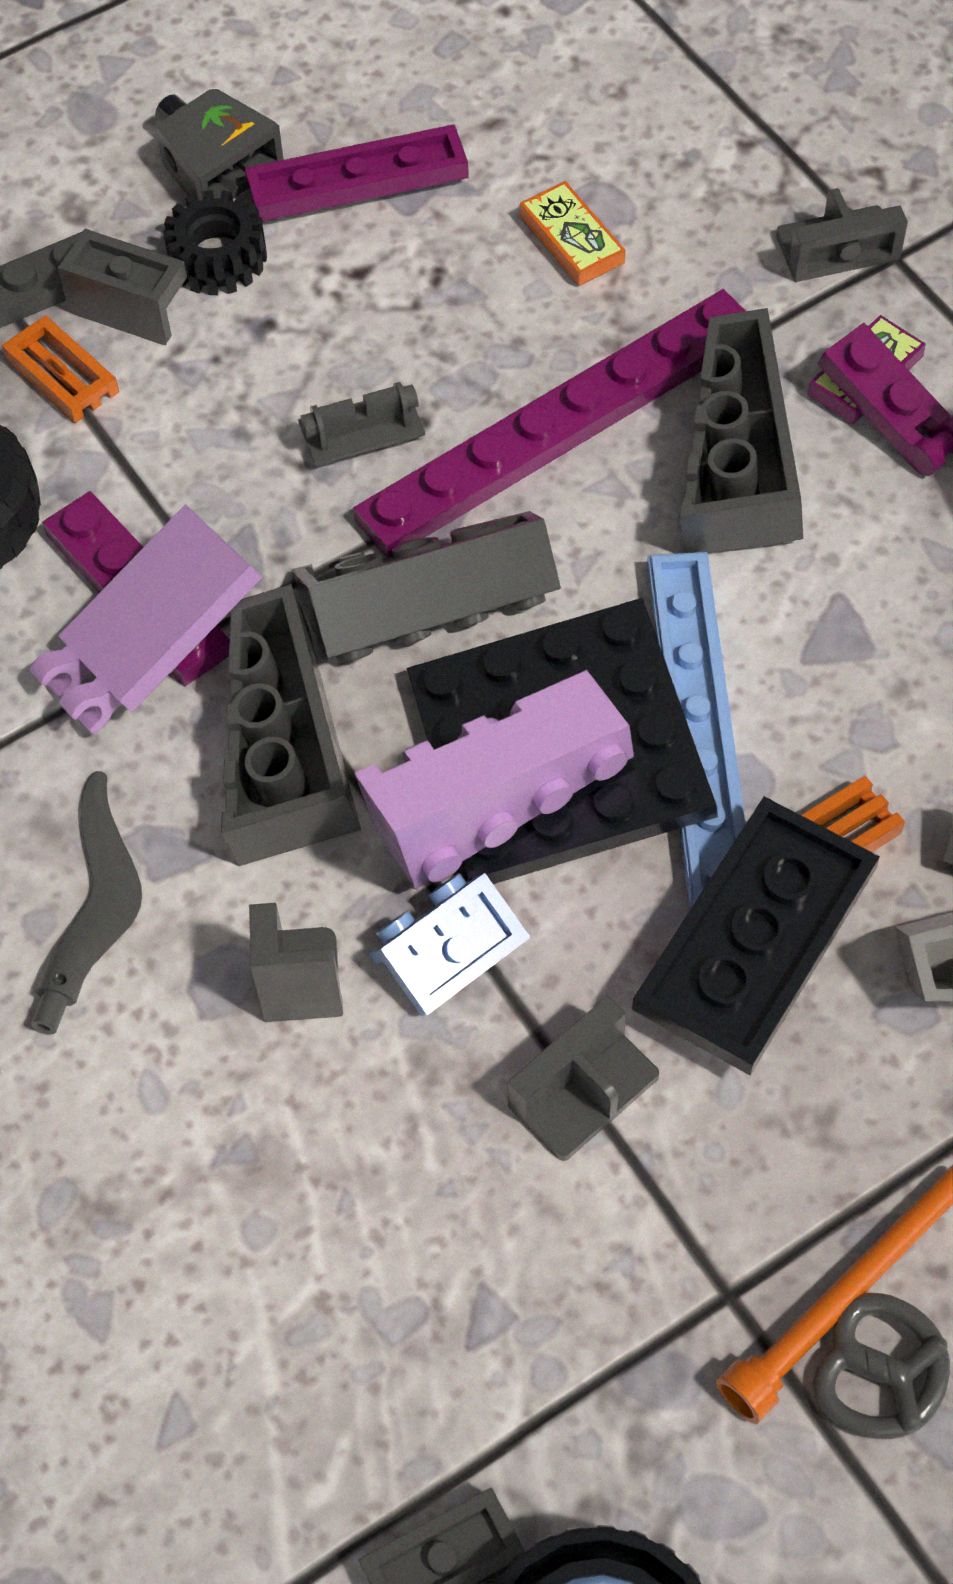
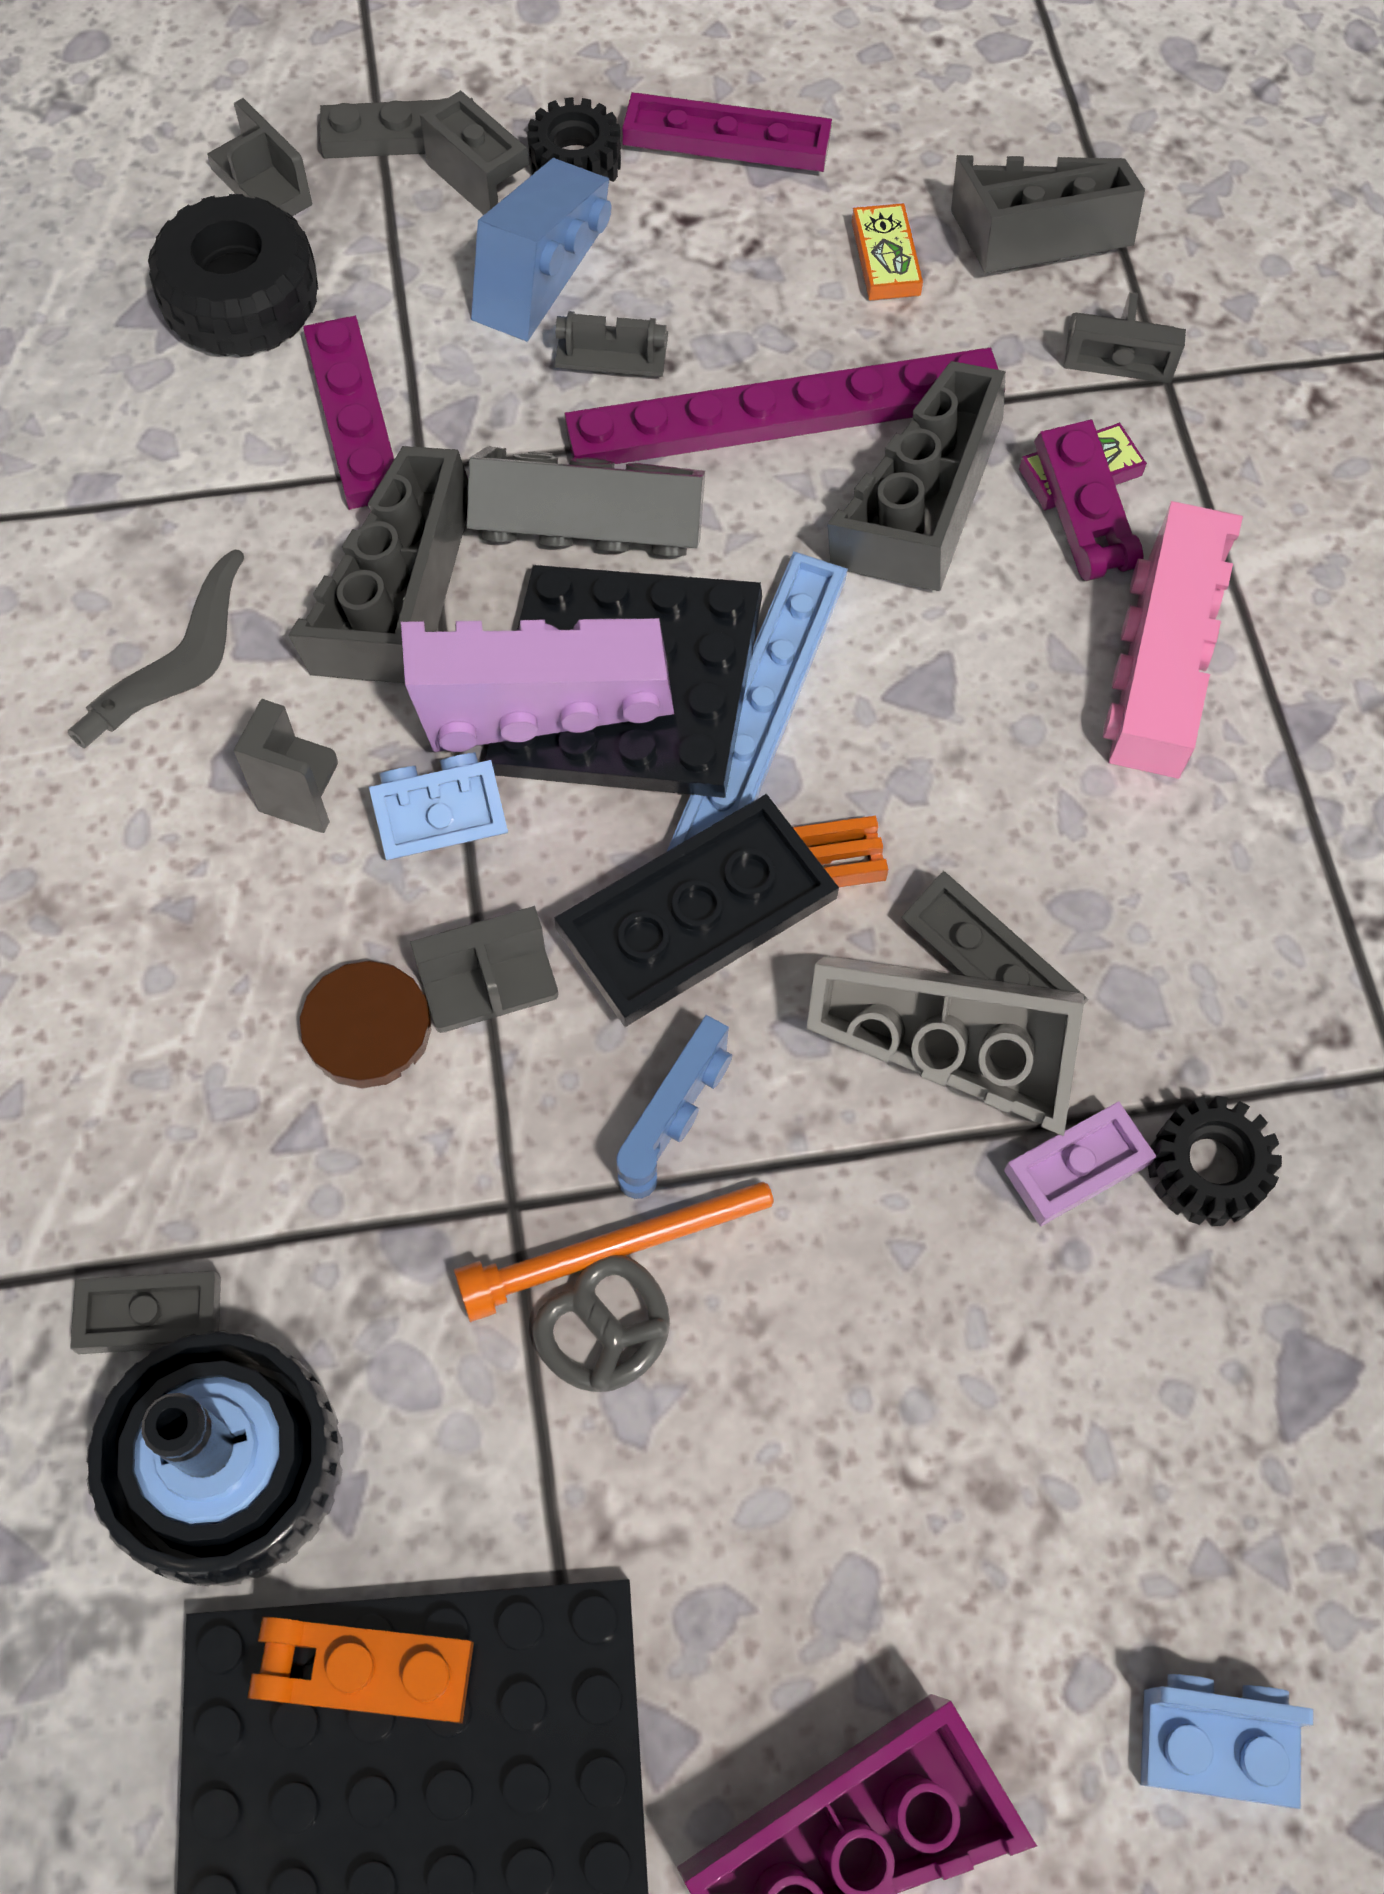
camera: 20 degrees right, 5 degrees up
orange tile [1,315,119,424] -> none
lavender tile [29,504,263,734] -> none
dark grey torso [155,89,284,201] -> none
none -> reddish brown tile [299,961,432,1089]
none -> medium blue wedge [471,158,612,342]
none -> medium blue plate [617,1015,733,1199]
none -> dark grey wedge [951,155,1145,273]

